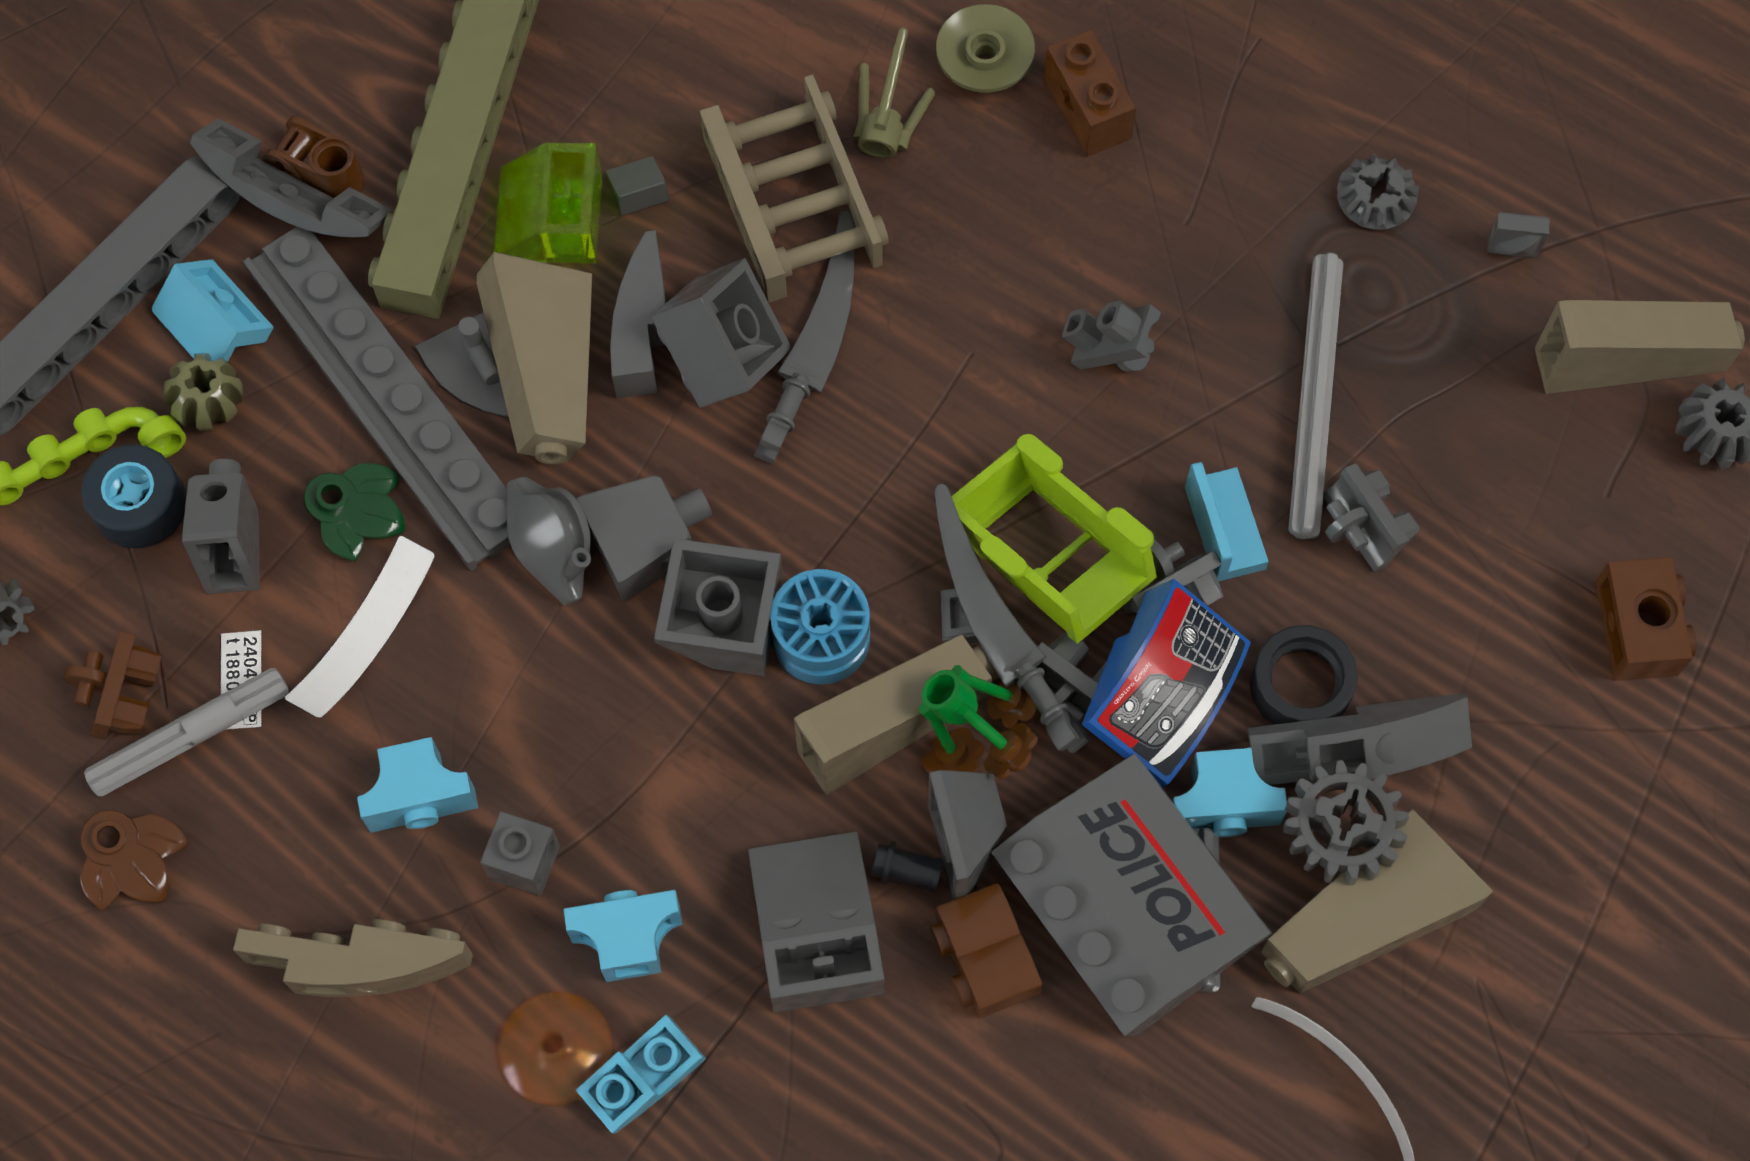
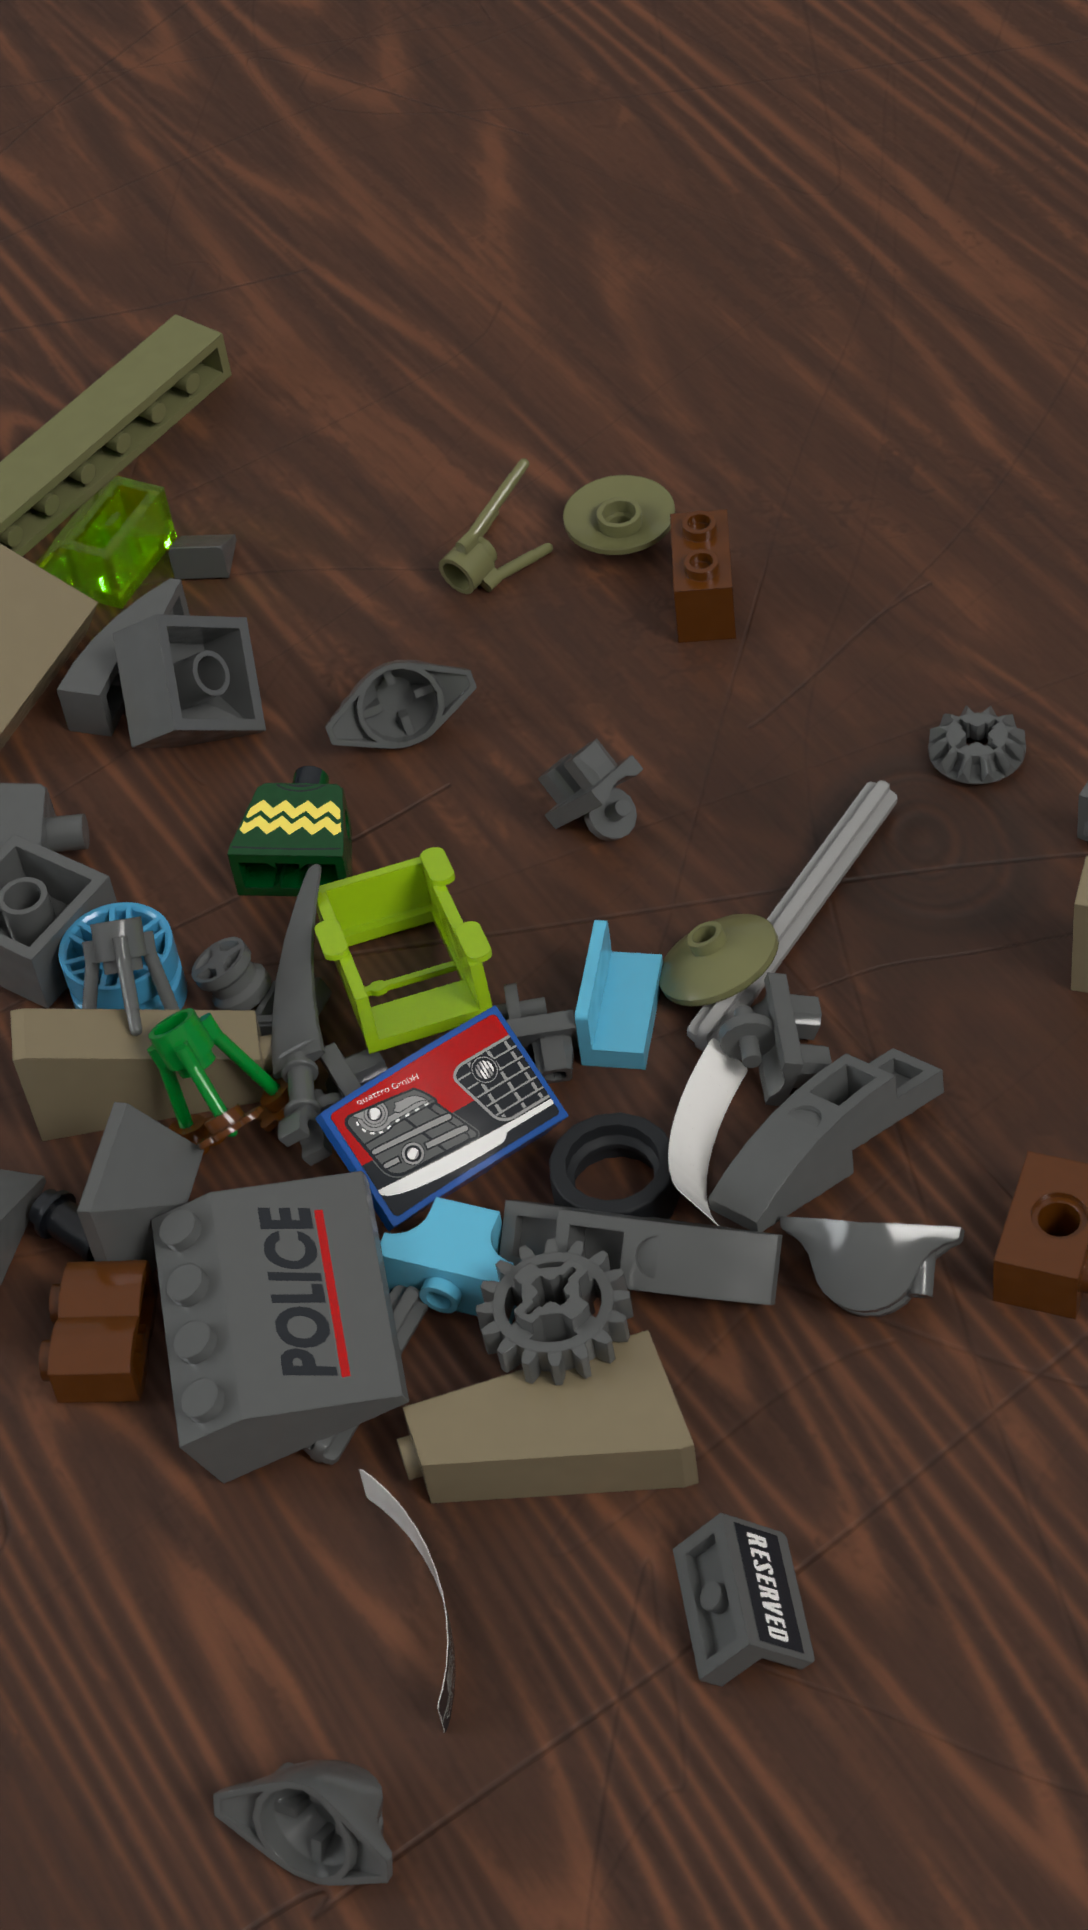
camera: 30 degrees right, 20 degrees down
dark tan fence [699,75,889,303] -> none
dark grey sword [754,211,854,465] -> none
none -> dark grey plant [82,916,180,1036]
none -> dark grey wheel [191,937,272,1010]
none -> dark green torso [227,766,352,897]
none -> dark grey hat [325,660,477,749]
none -> olive dish [659,914,779,1006]
none -> white sticker [668,1038,748,1226]
none -> dark grey panel [673,1513,815,1687]
none -> dark grey slope [708,1048,944,1232]
none -> dark grey hat [780,1216,965,1317]

